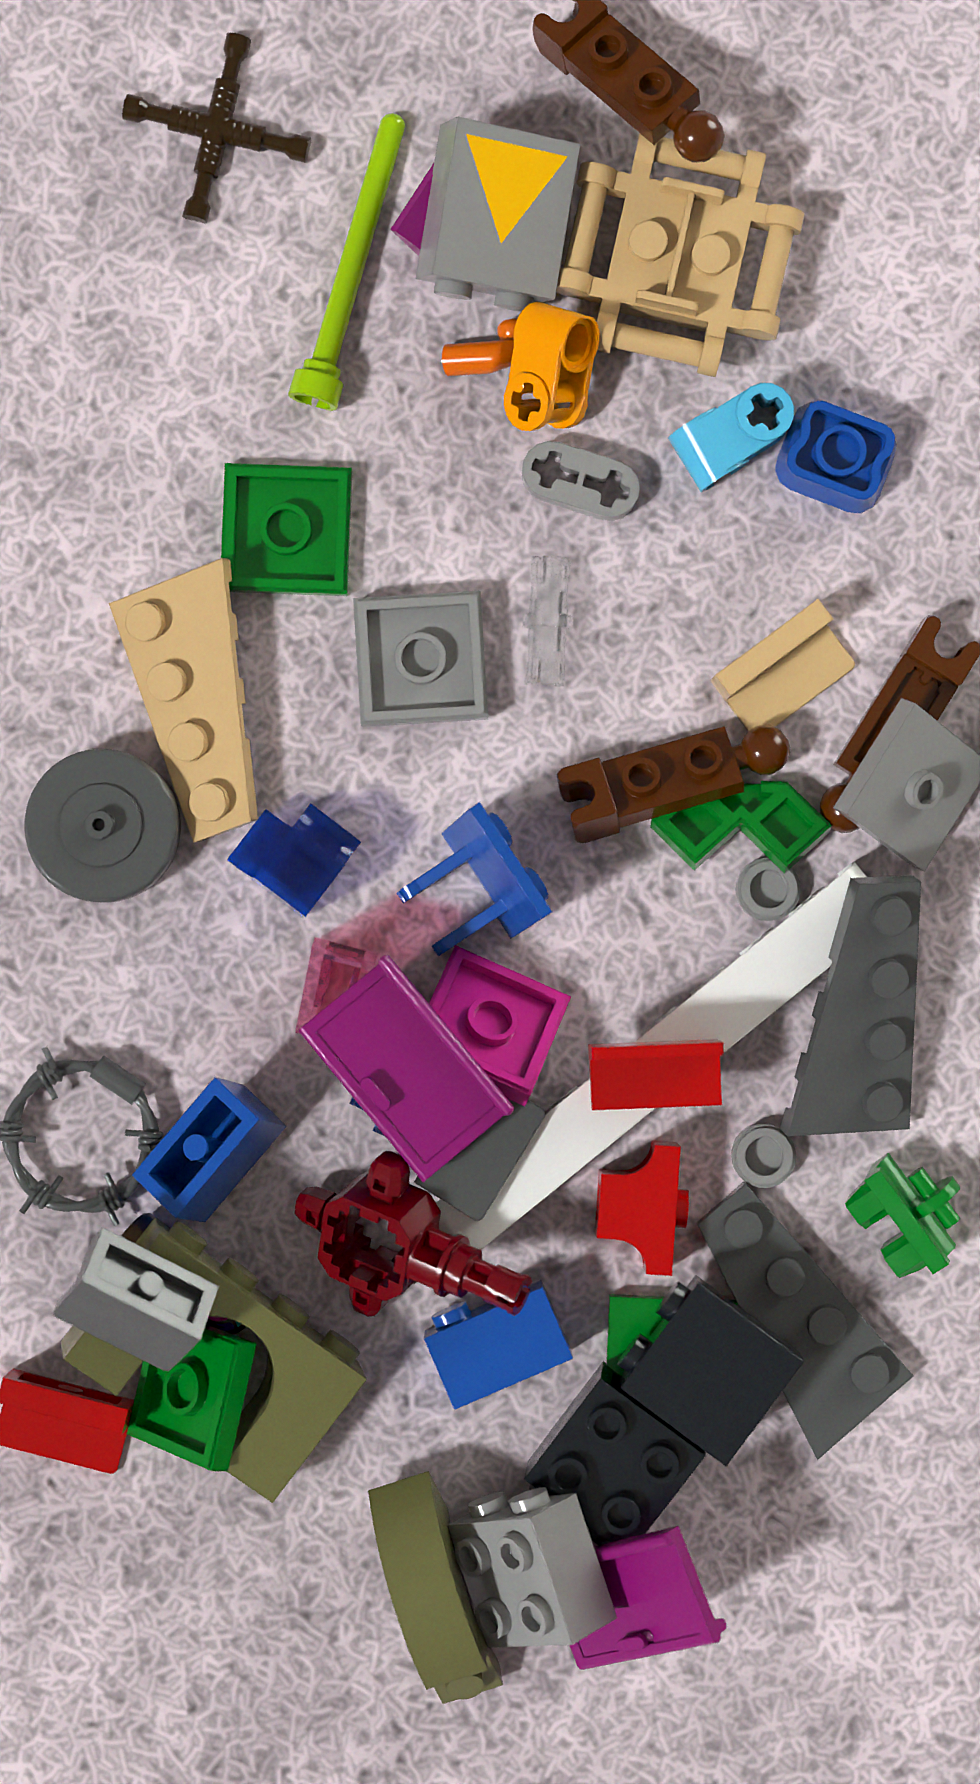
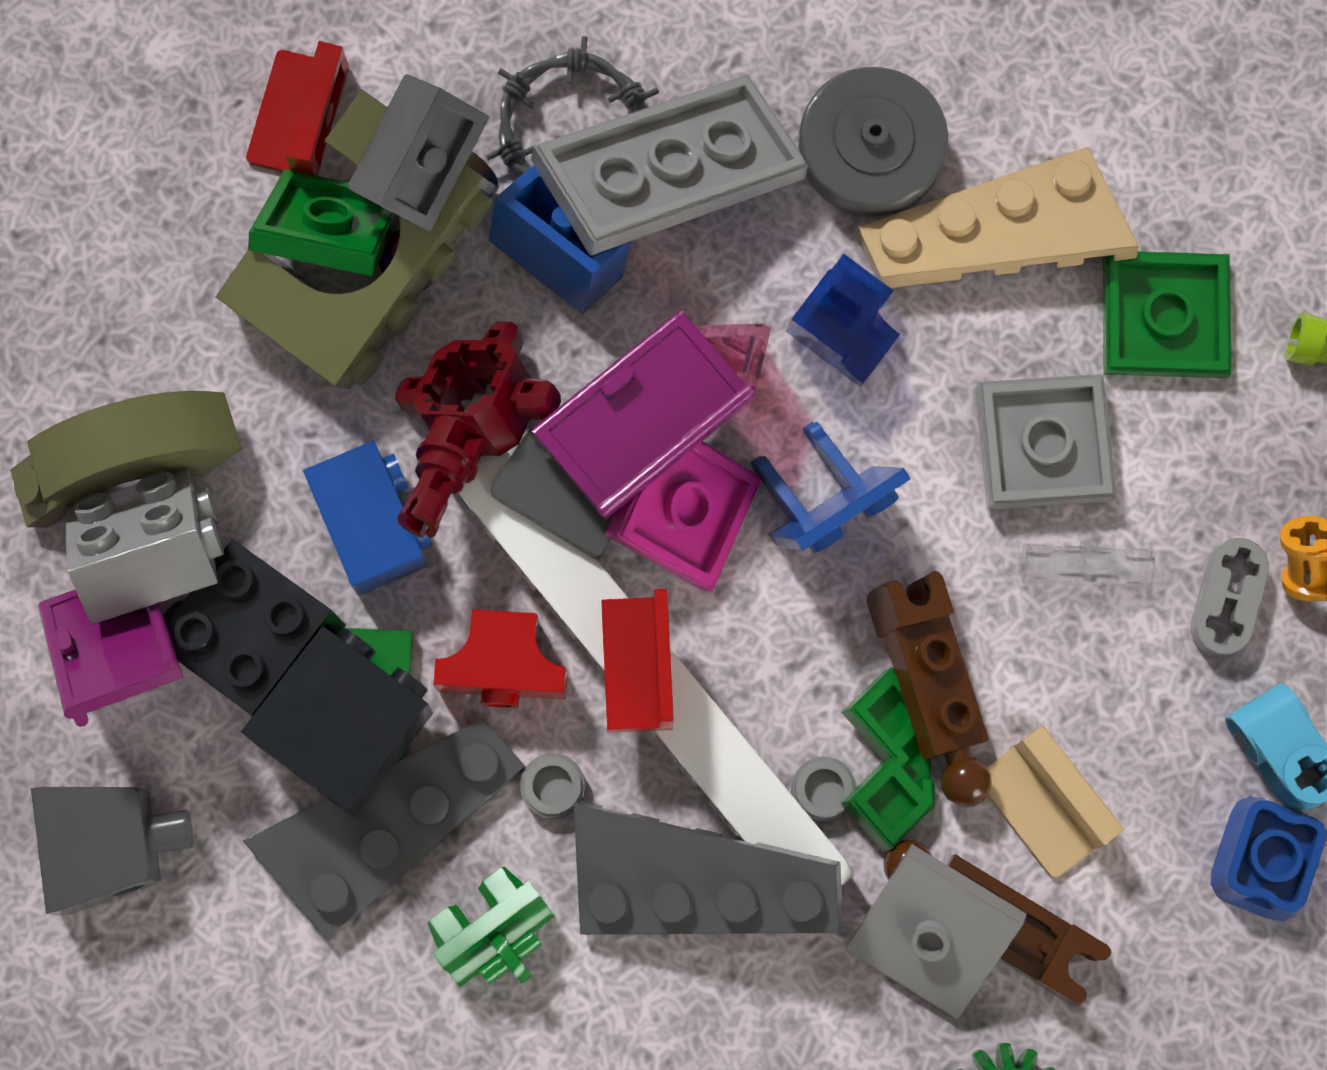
camera: 90 degrees right, 10 degrees down
none -> dark grey torso [31,787,194,916]
none -> light grey tile [531,74,809,256]

